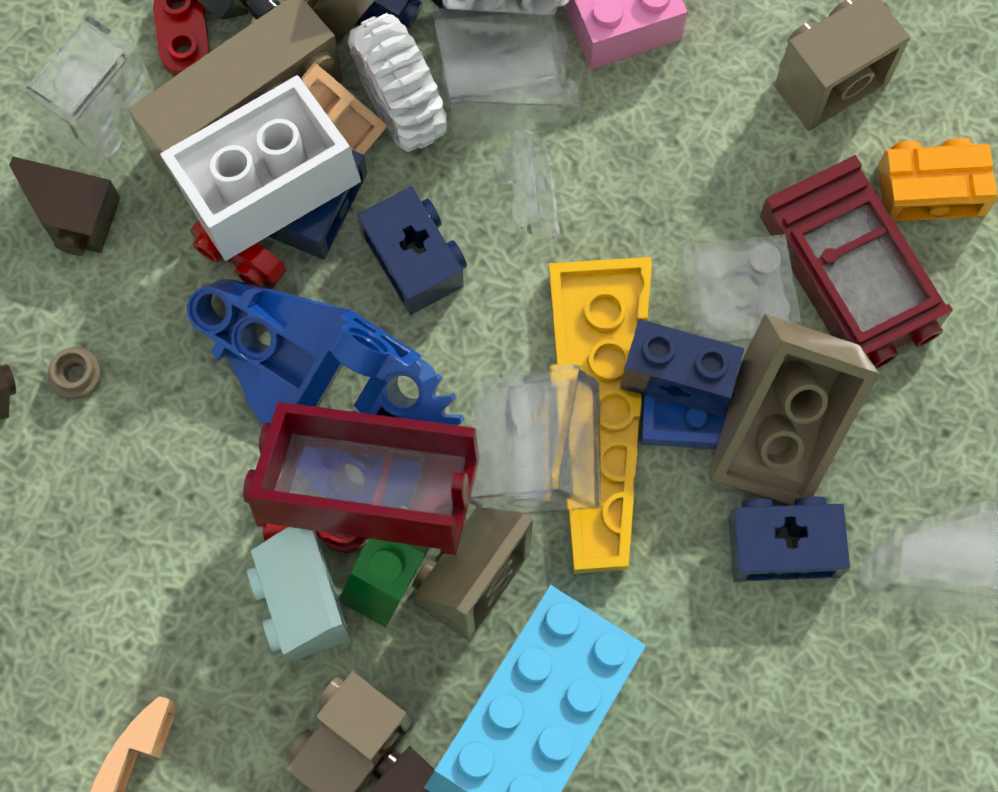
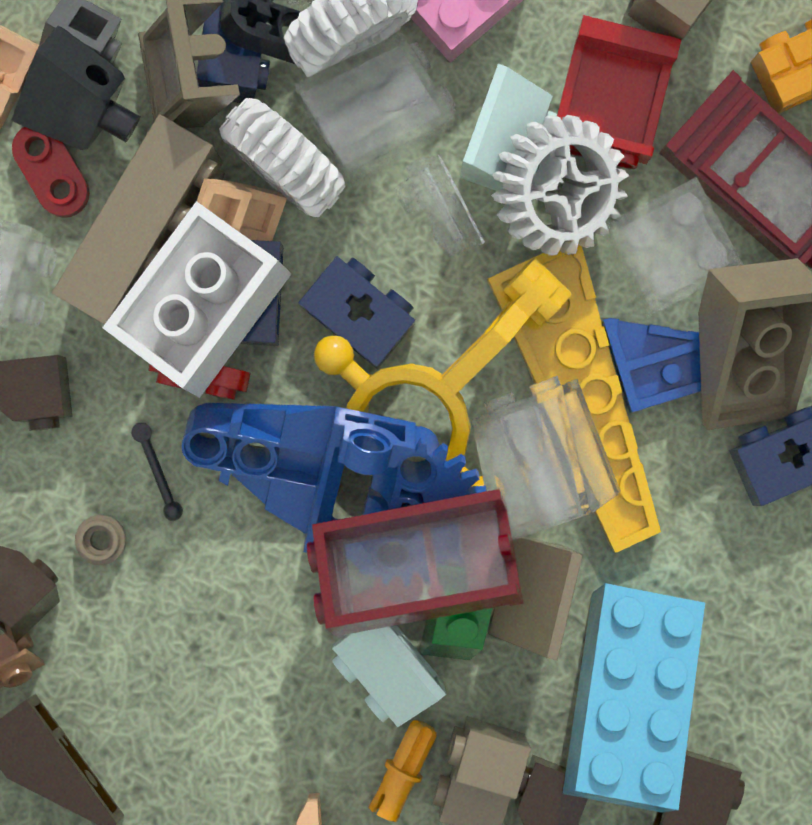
camera: 20 degrees left, 15 degrees up
dark blue brick [620,319,744,417] -> none
none -> black hinge [131,422,183,521]
none -> yellow piece [314,257,572,491]
none -> light orange axle [368,720,437,822]
none -> light aqua slope [460,64,557,191]
none -> white gear [491,115,629,255]
none -> red panel [557,15,682,169]

